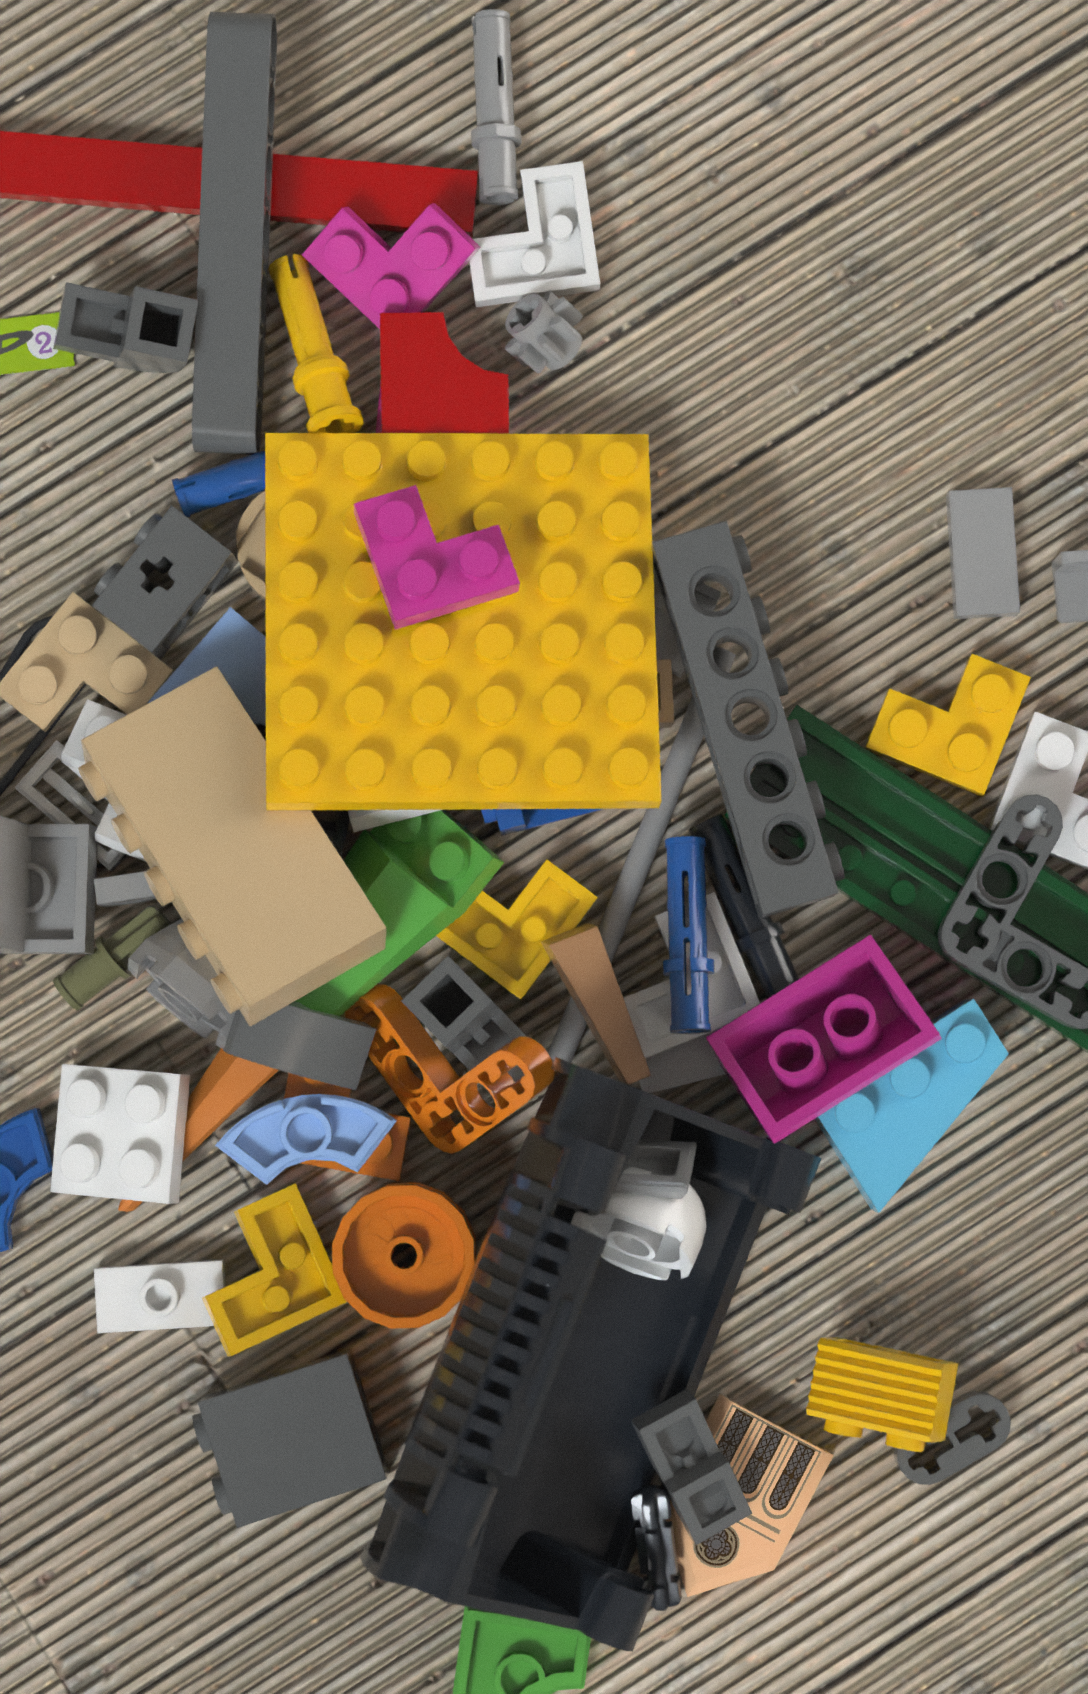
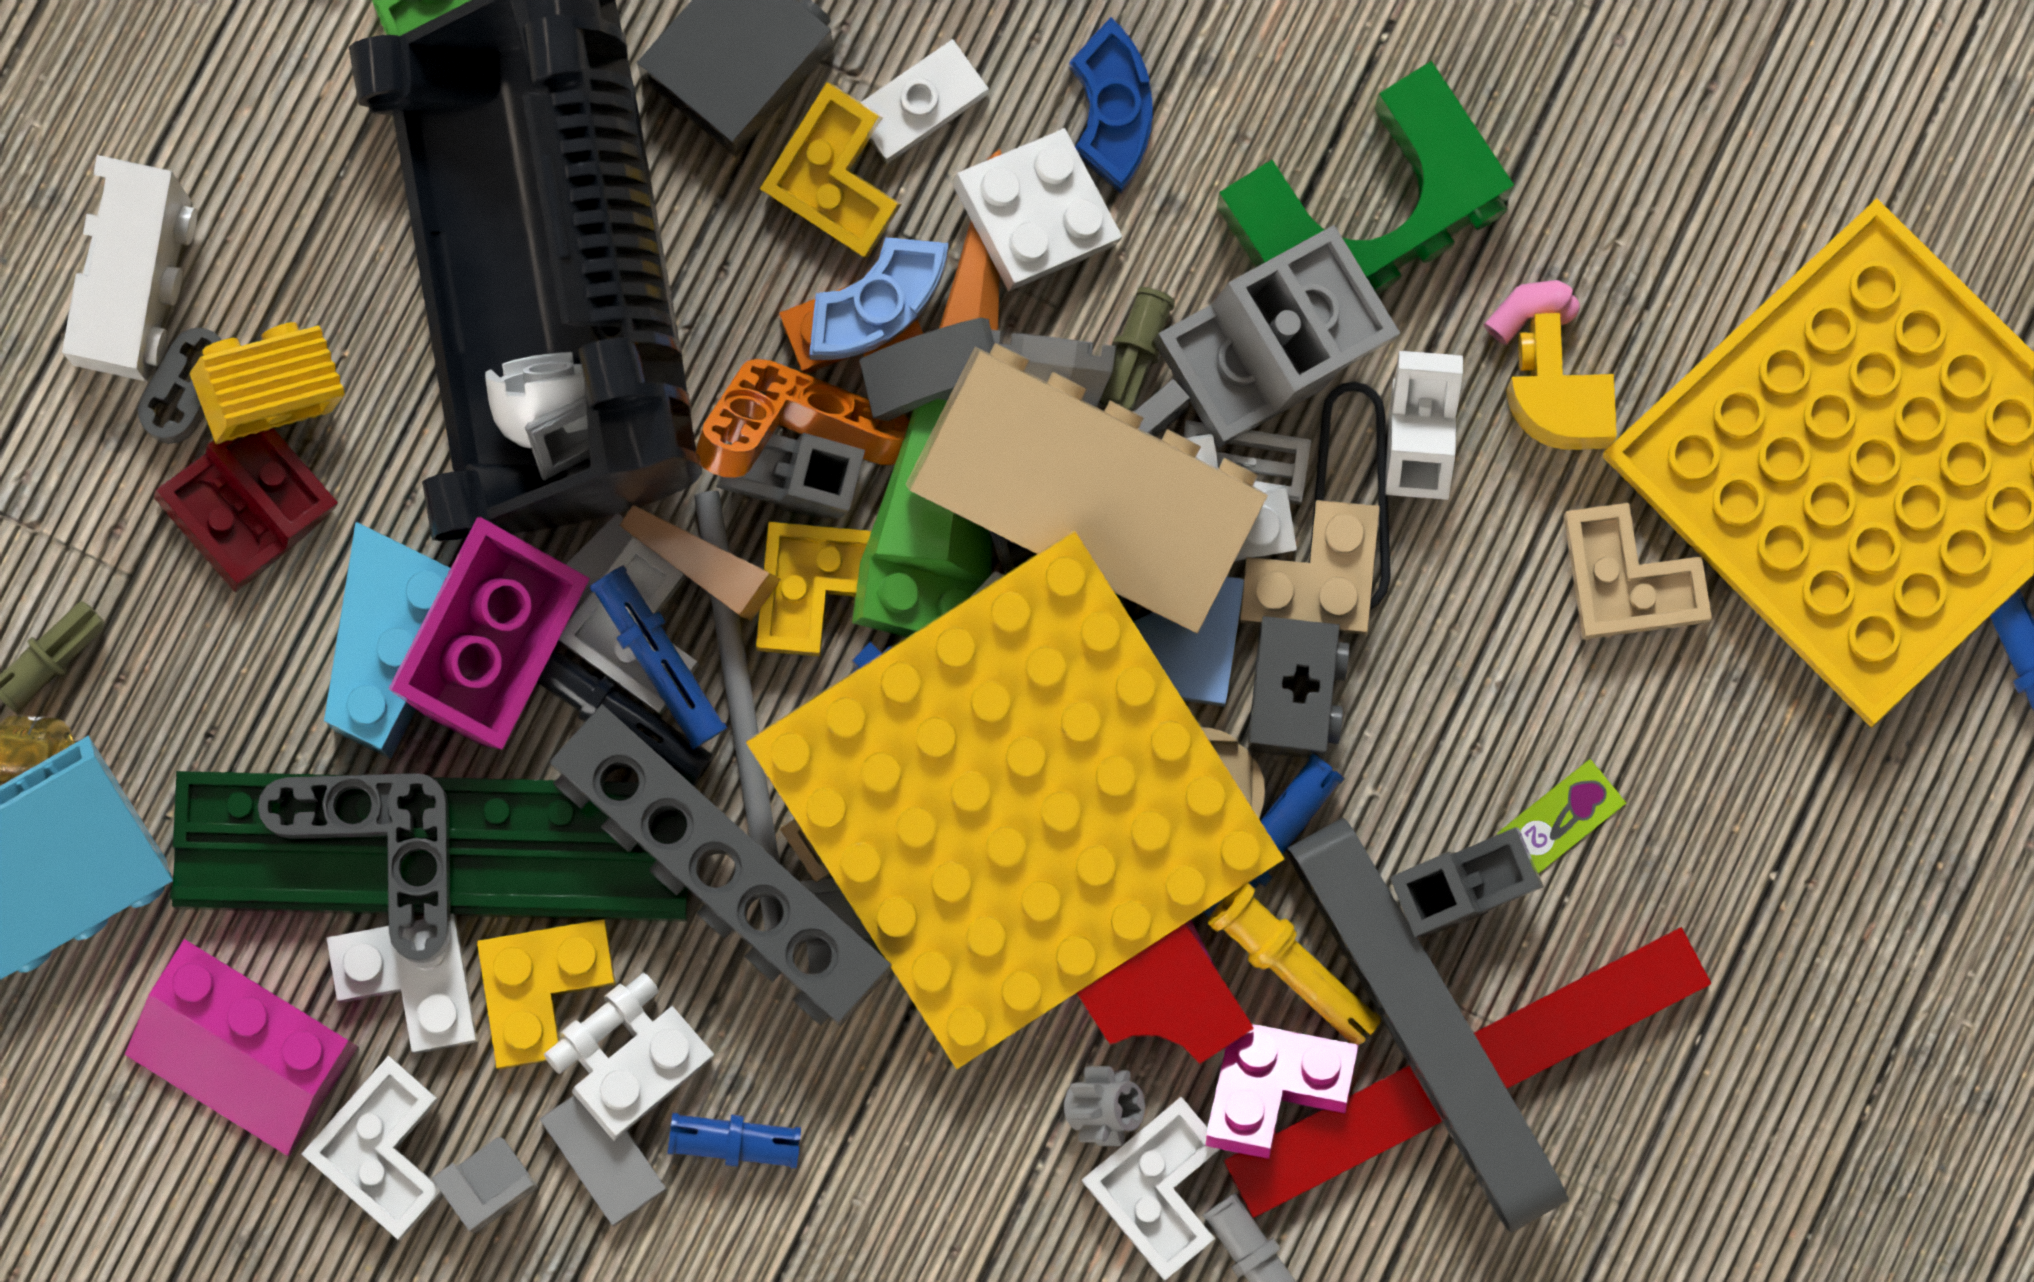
camera: 145 degrees right, 5 degrees down
orange wheel [332,1182,477,1329] -> none
dark pink plate [354,485,520,630] -> none
dark grey slope [631,1389,752,1545] -> none
black axle [631,1485,682,1611] -> none
tile [666,1393,834,1597] -> none
none -> white wedge [62,155,197,382]
none -> dark red slope [154,428,338,593]
none -> white plate [544,973,714,1141]
none -> blue pin [668,1113,801,1169]

